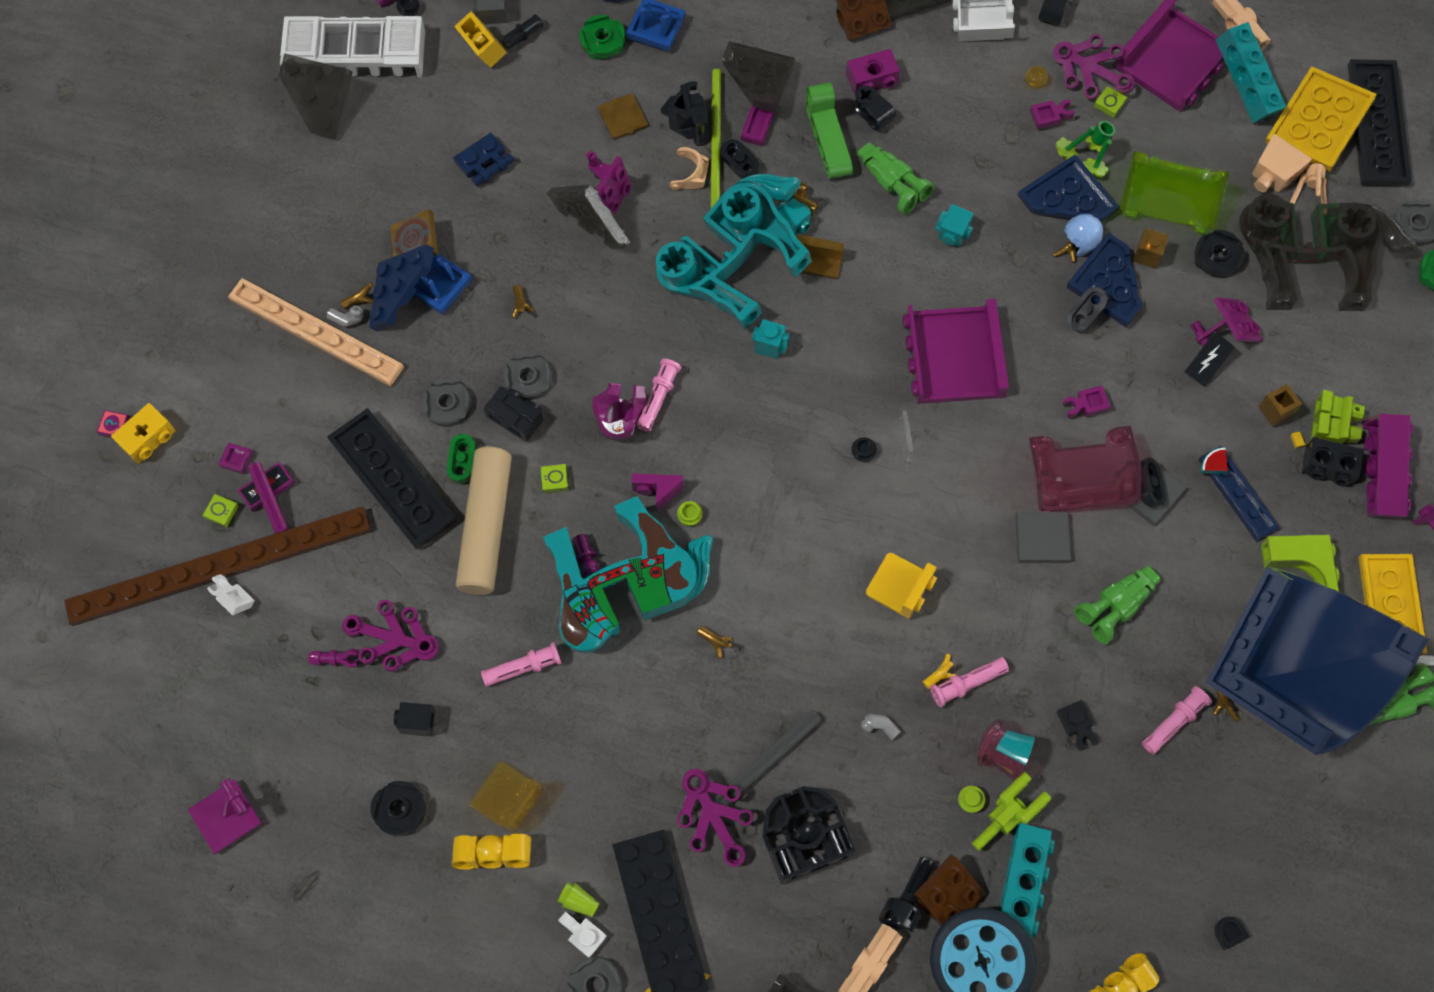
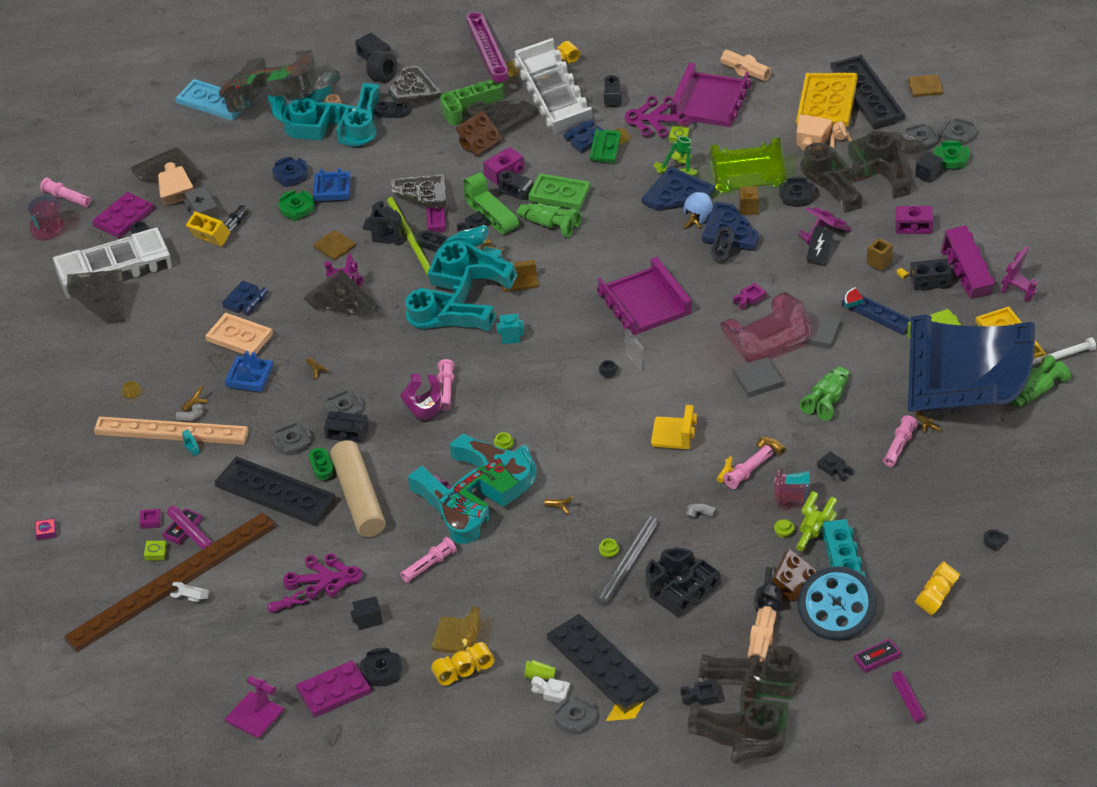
camera: 20 degrees left, 25 degrees down
yellow brick [111,403,176,464] -> none
dark blue plate [369,244,434,331] -> none
tile [390,209,438,257] -> none
lime tile [541,464,568,493] -> none
magenta slope [632,473,683,511] -> none
light nougat helmet [670,147,709,190] -> none
magenta plant [677,769,753,867] -> none
teal brick [935,204,974,247] -> none
magenta plate [1030,100,1075,130] -> none
black plate [1136,457,1166,508] -> none
teal brick [1215,22,1286,124] -> none
lime hips [1310,389,1365,444] -> none
none -> clear yellow plate [122,381,141,398]
none -> teal tile [182,429,200,456]
none -> light nougat plate [205,313,273,355]
none -> magenta plate [296,660,371,718]
none -> black plate [456,211,490,232]
none -> bright green plate [529,173,590,210]
none -> dark blue plate [563,119,603,154]
none -> green plate [590,129,621,164]
none -> lime plate [599,538,619,557]
none -> pearl gold arm [756,436,786,455]
none -> magenta brick [895,206,933,234]
none -> black brick [915,152,943,183]

